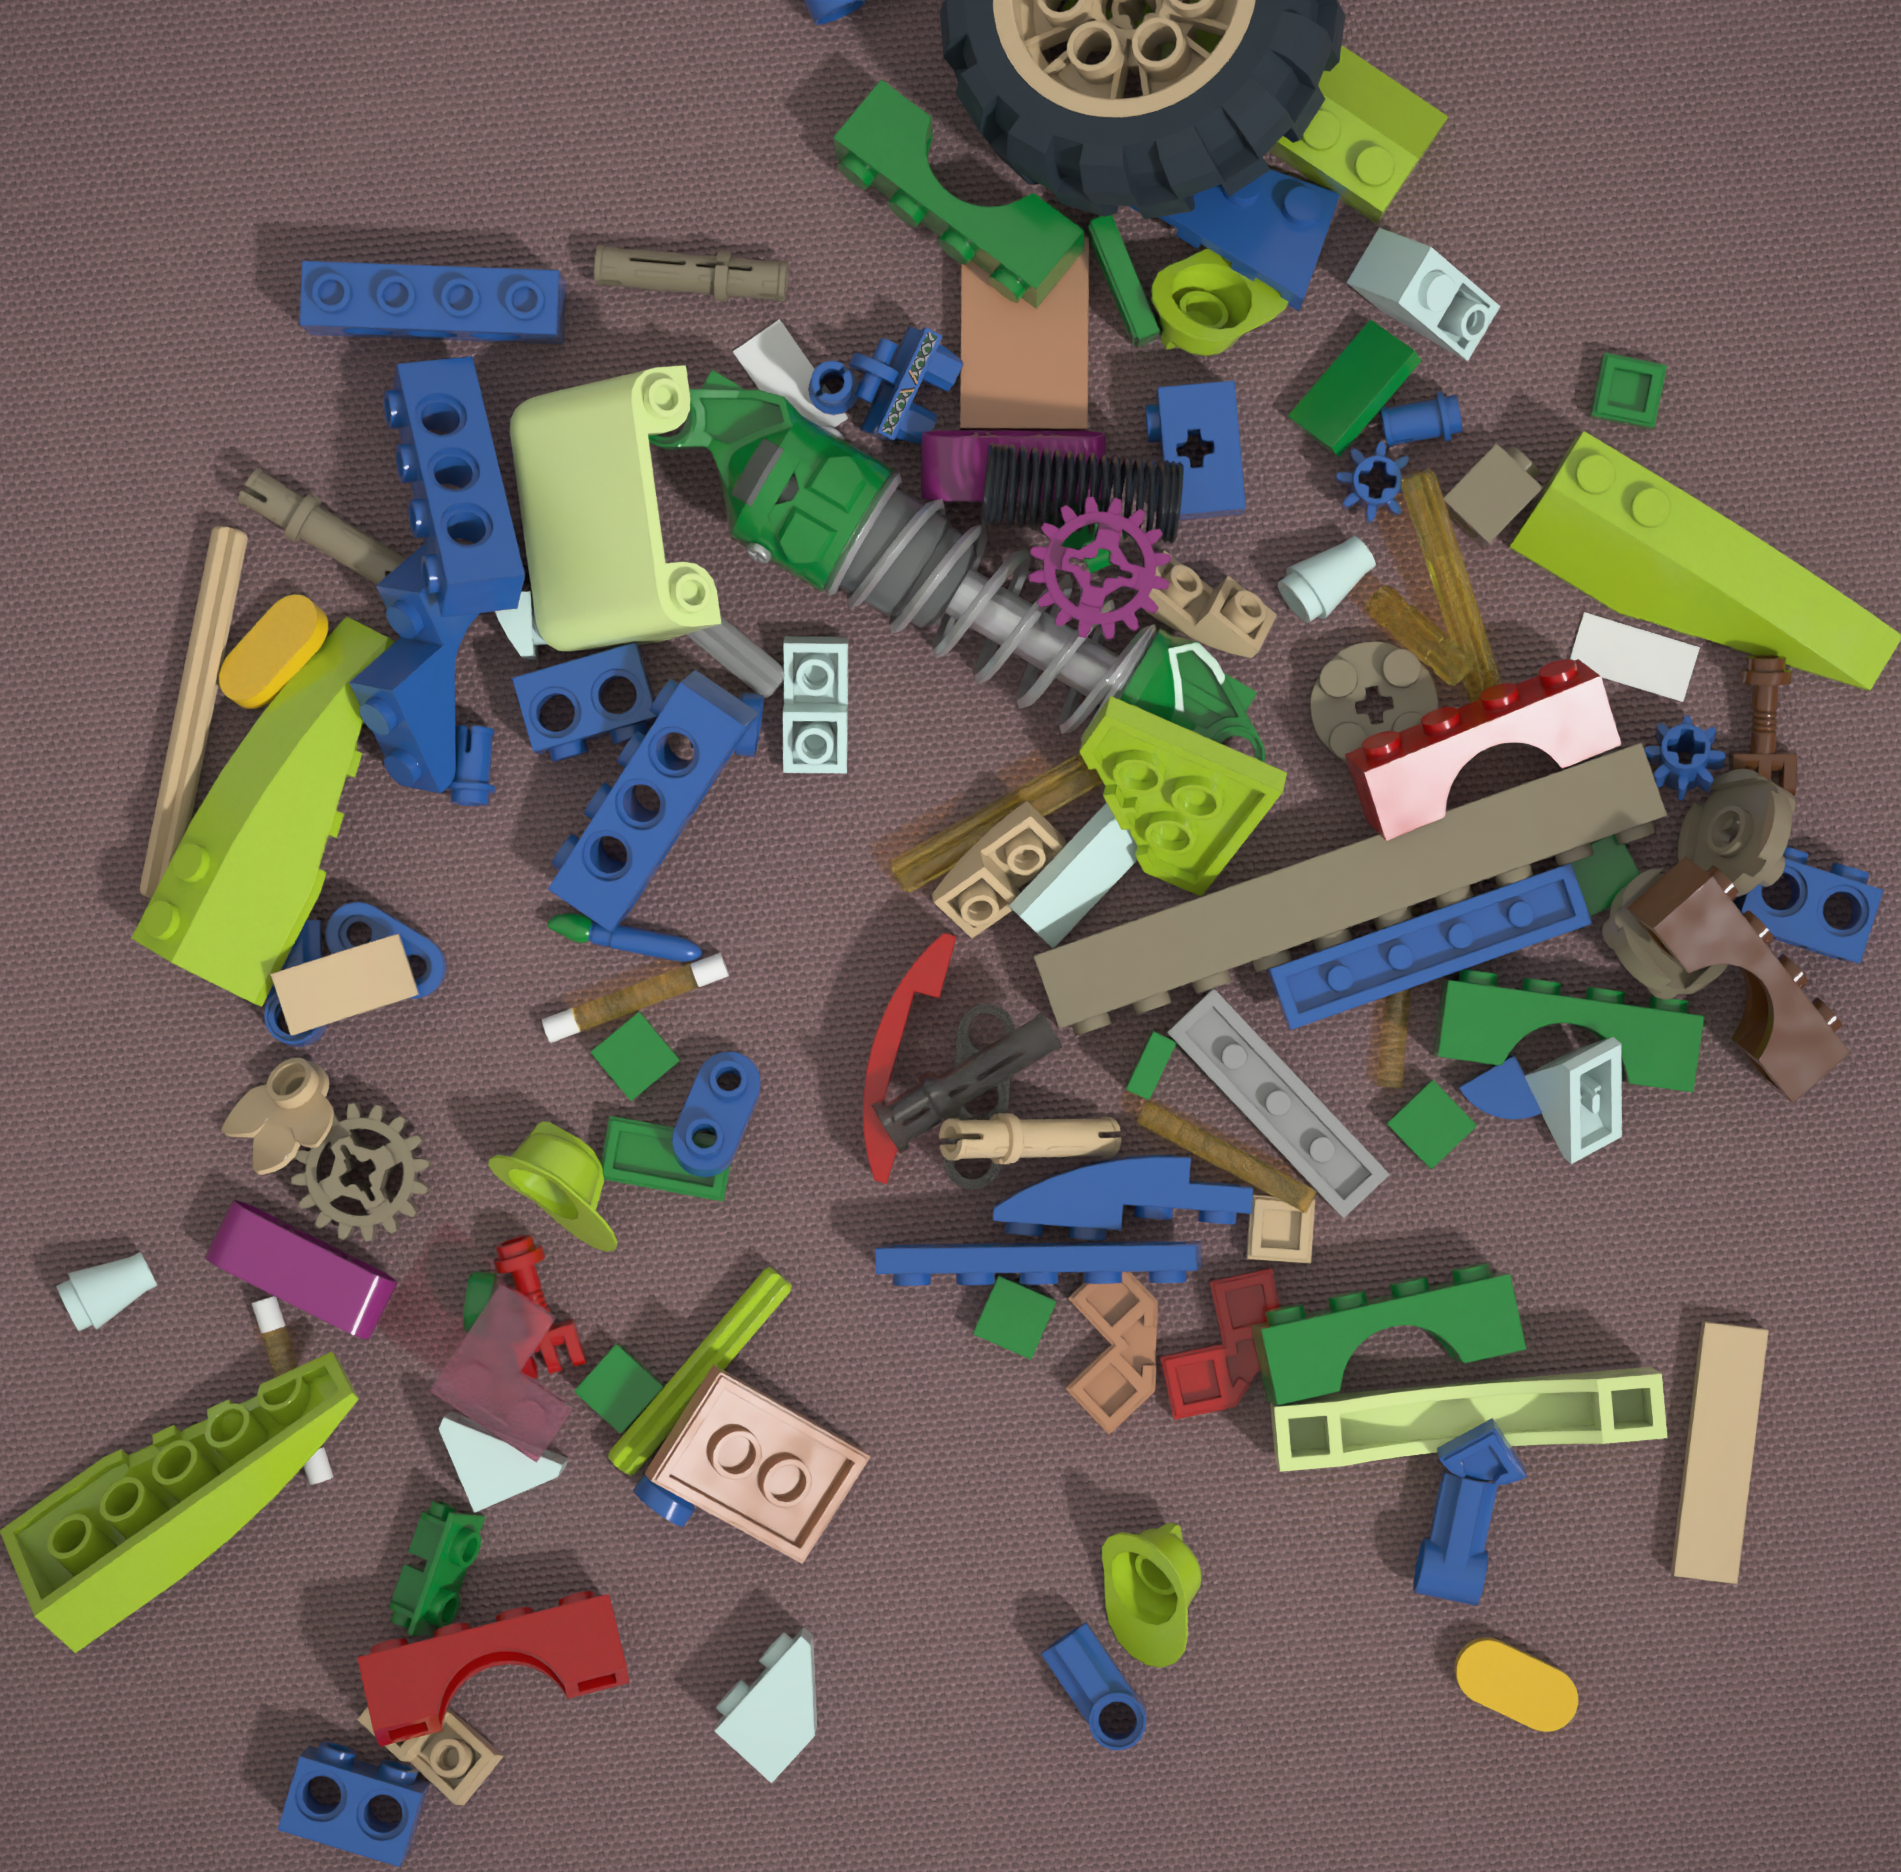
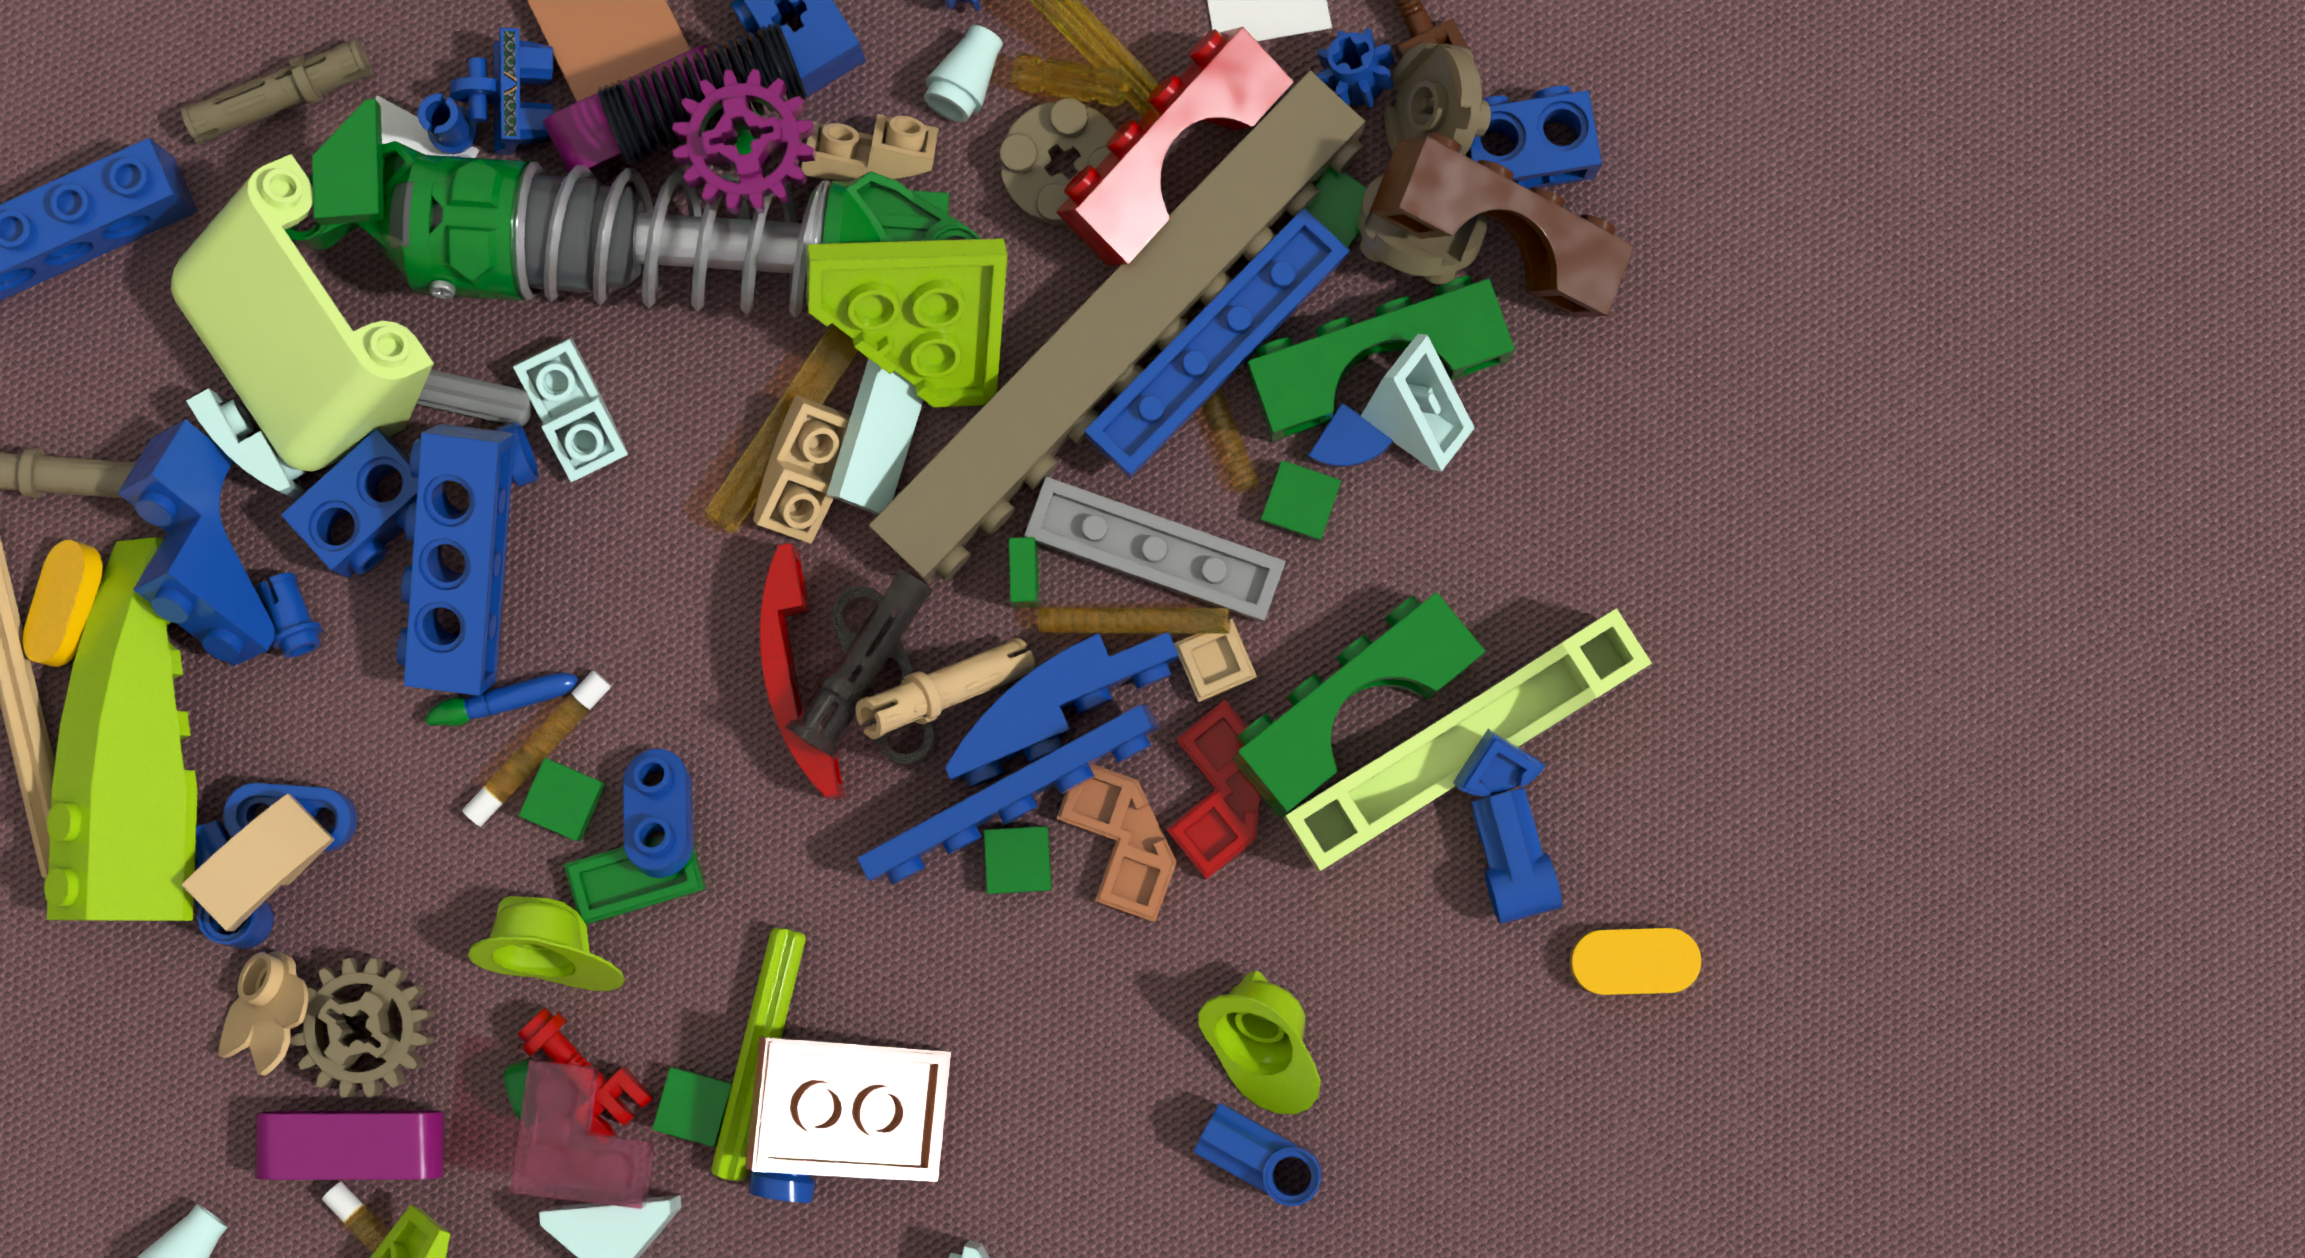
camera: 20 degrees left, 5 degrees down
blue brick [383,356,525,617] -> none
tan tile [1671,1321,1769,1584] -> none
none -> green tile [312,99,384,225]

